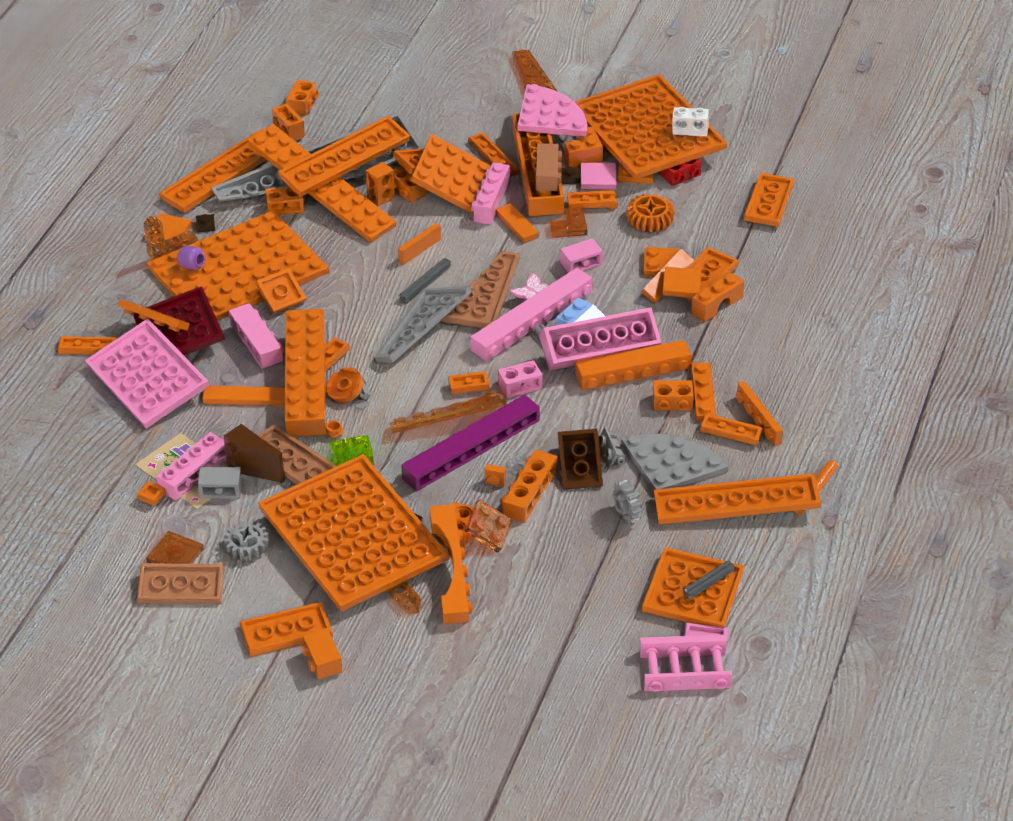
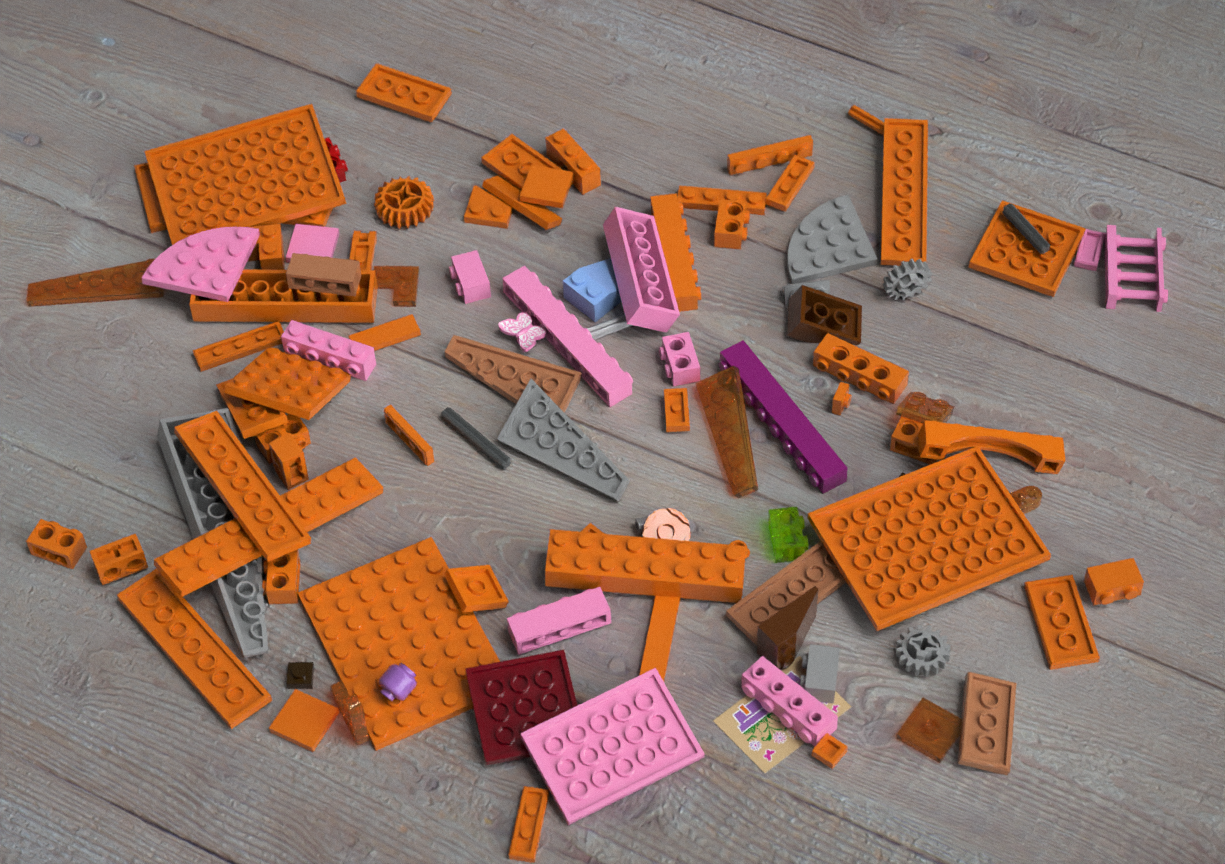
camera: 80 degrees left, 10 degrees up
orange plate [118,299,190,332] -> none
white brick [672,107,709,136] -> none

